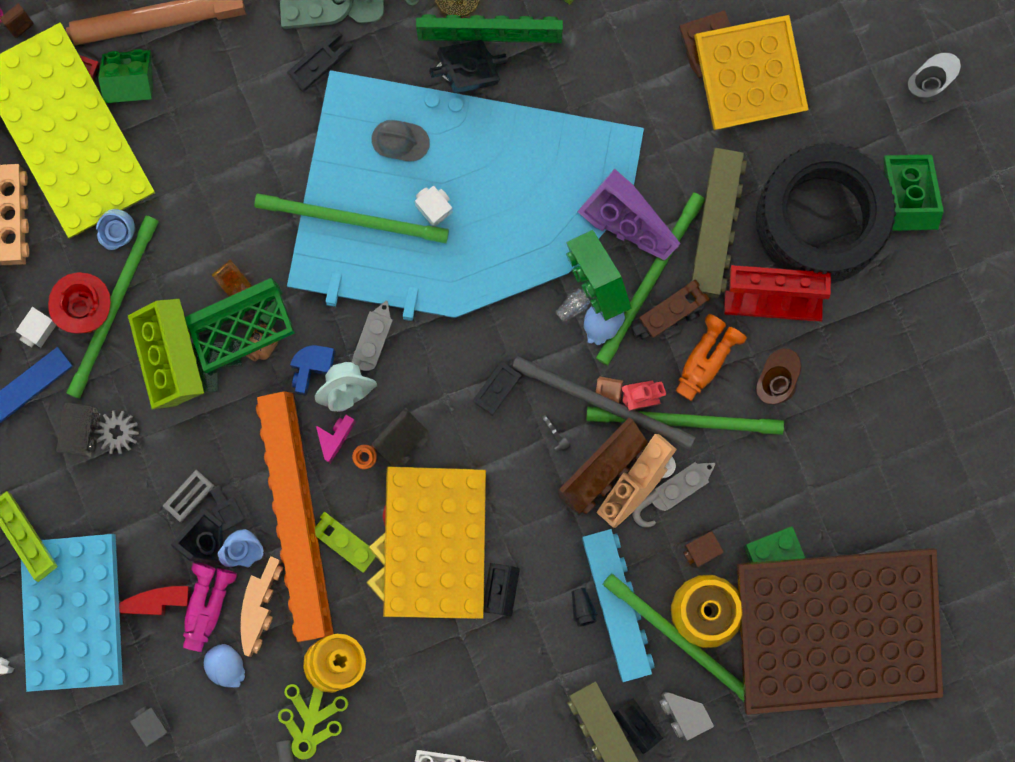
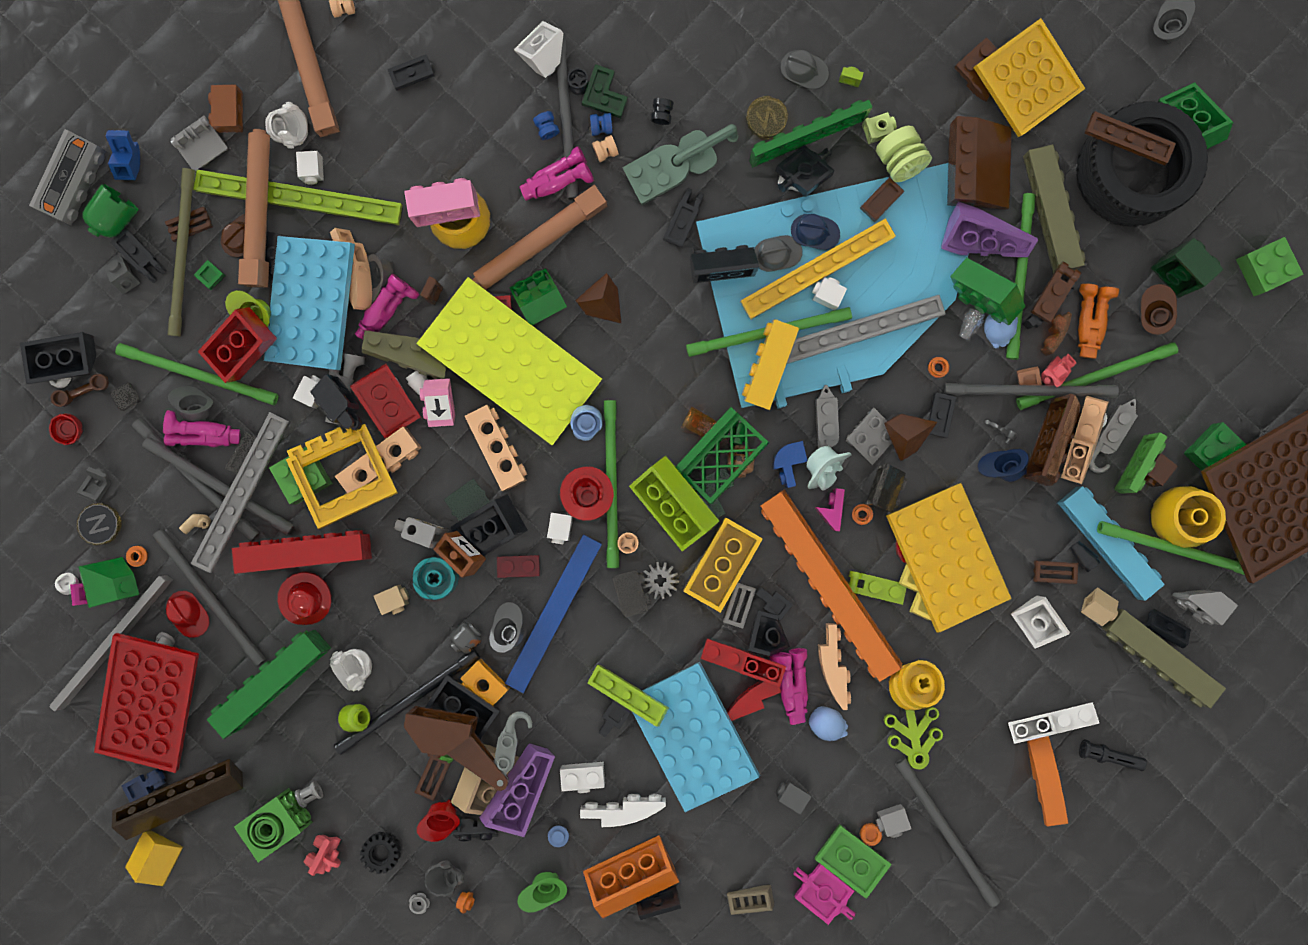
camera: 20 degrees left, 5 degrees up
light blue hair [218,529,264,567] -> none
black slope [483,563,520,617] -> none
red fence [724,265,831,322] -> none
none -> reddish brown slope [575,273,622,324]
none -> light nougat wheel [618,533,639,554]
none -> yellow brick [683,518,762,613]
none -> black slope [690,245,759,284]
none -> red slope [701,639,787,687]
none -> yellow plate [740,218,896,320]
none -> yellow brick [741,319,799,410]
none -> light grey tile [786,295,946,364]
none -> dark blue piece [791,214,840,250]
none -> light grey hinge [846,407,892,465]
none -> reddish brown tile [860,177,904,222]
none -> yellowish green brick [862,112,897,144]
none -> yellowish green wheel [876,125,932,182]
none -> reddish brown slope [884,414,937,461]
none -> orange plate [928,357,949,378]
none -> reddish brown slope [947,116,1012,210]
none -> dark blue piece [978,449,1029,482]
none -> white slope [1011,596,1070,648]
none -> reddish brown tile [1033,561,1078,584]
none -> clear orange slope [1041,312,1072,356]
none -> tan brick [1081,587,1119,626]
none -> reddish brown plate [1084,111,1176,166]
none -> bright green plate [1114,432,1167,494]
none -> dark green brick [1151,238,1224,298]
none -> bright green brick [1236,237,1304,296]

